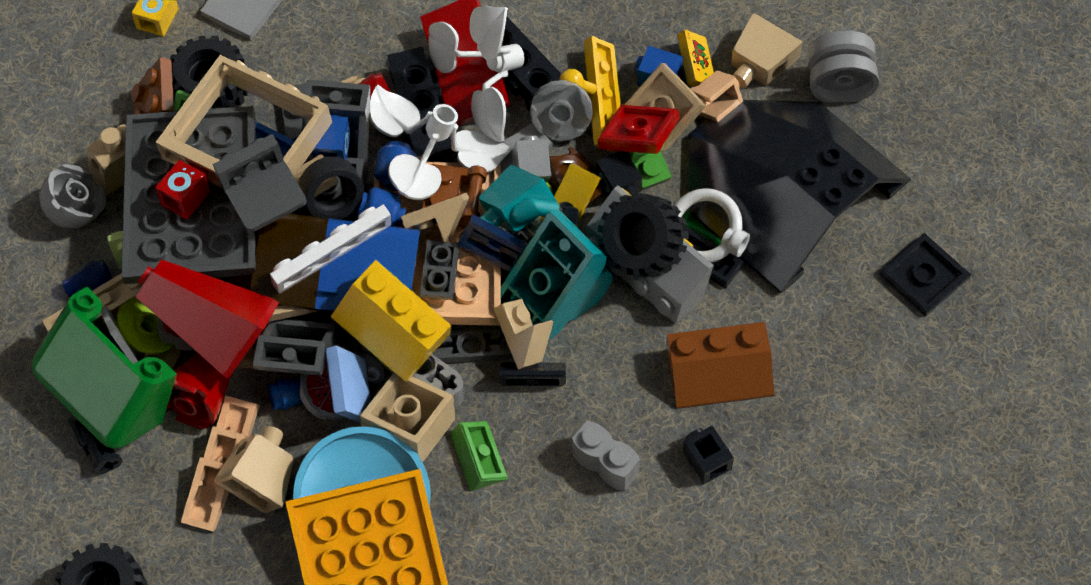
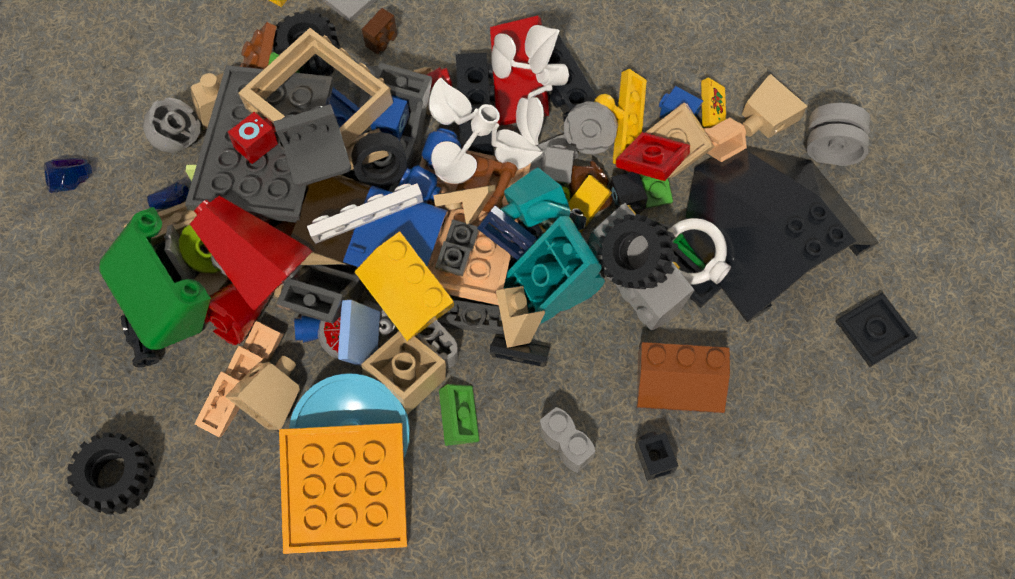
camera: 10 degrees right, 5 degrees up
none -> reddish brown piece [362,8,397,54]

